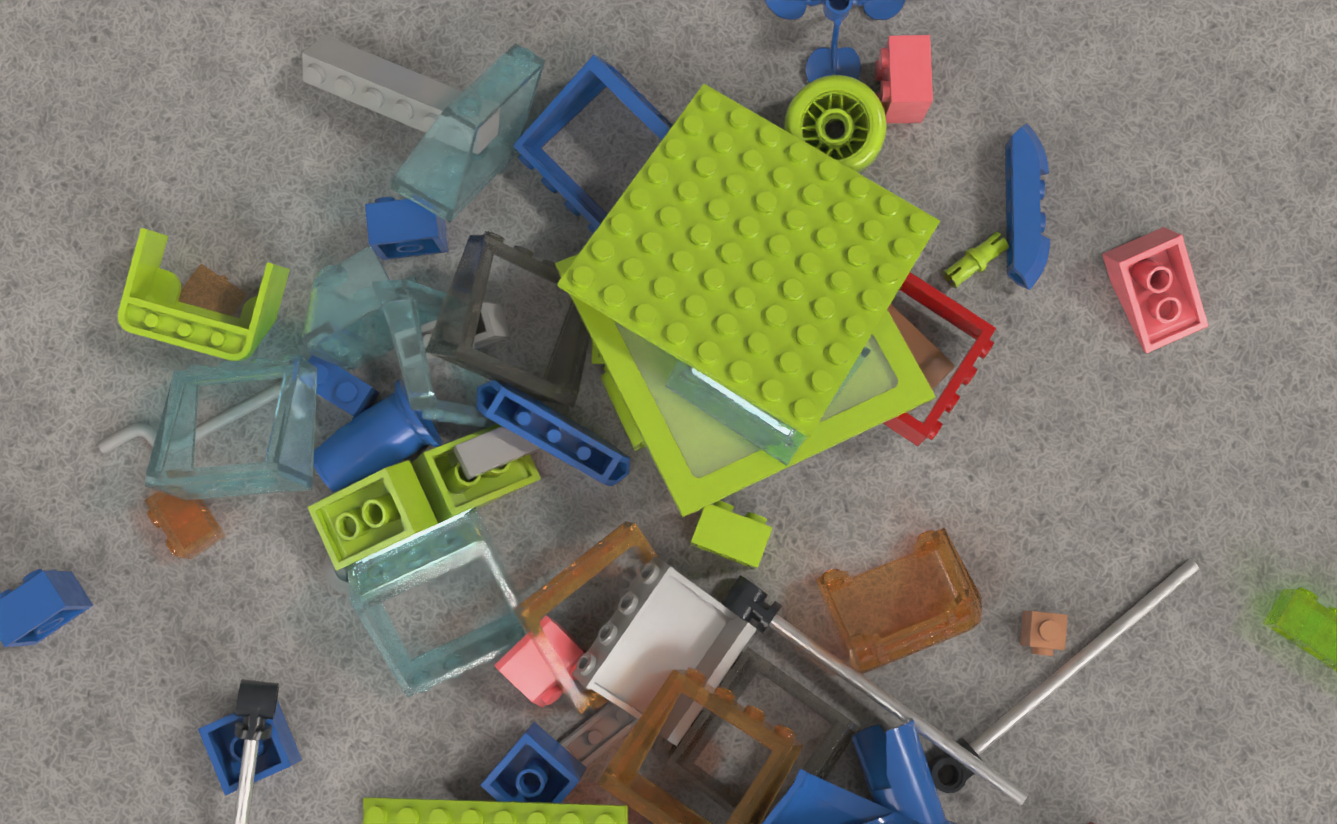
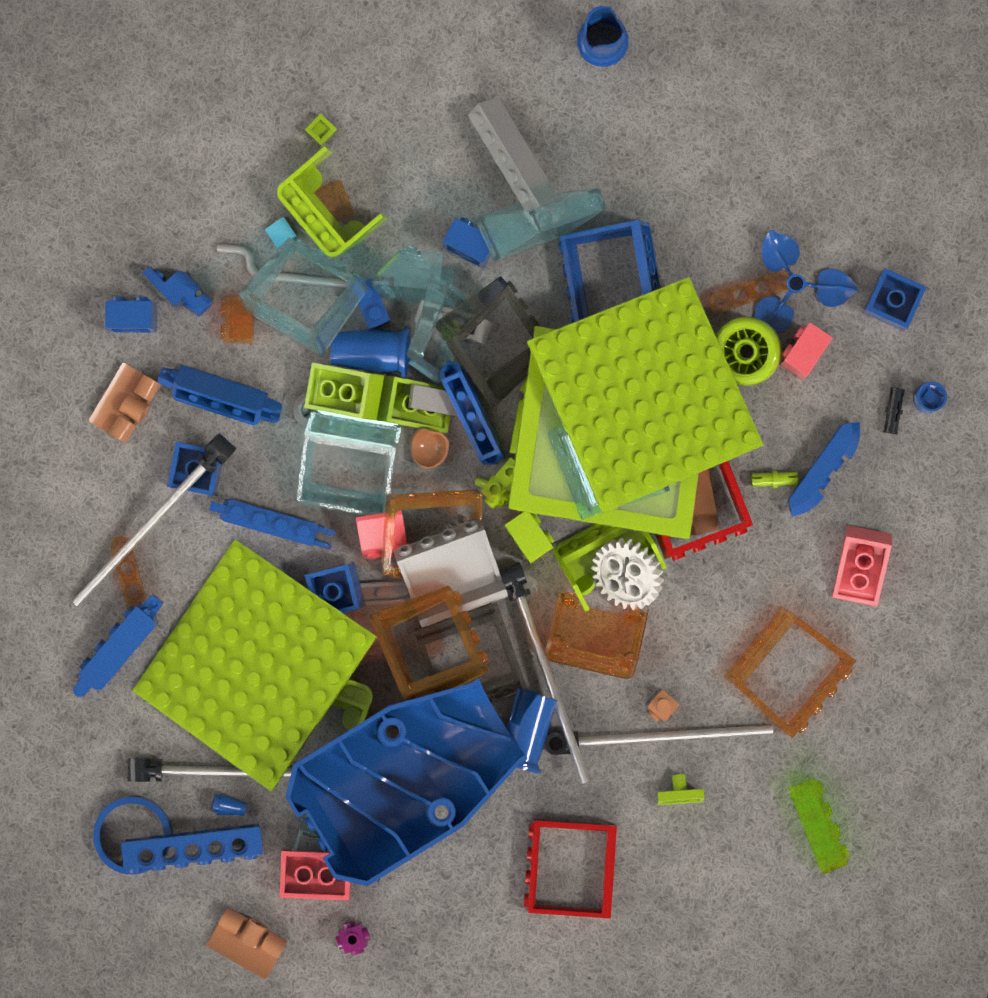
camera: 35 degrees right, 5 degrees up
none -> nougat panel [89,363,161,443]
none -> blue plate [142,267,214,317]
none -> blue hinge [158,365,282,425]
none -> blue hinge [209,499,336,550]
none -> medium azure tile [265,217,297,249]
none -> lime plate [305,113,337,147]
none -> nougat helmet [410,428,449,469]
none -> lime brick [475,458,515,509]
none -> lime windscreen [554,524,667,612]
none -> white gear [591,538,664,610]
none -> lime tile [657,774,704,806]
none -> clear orange beam [708,270,789,313]
none -> clear orange windscreen [723,606,856,739]
none -> black pin [883,387,905,435]
none -> blue wheel [913,382,947,413]

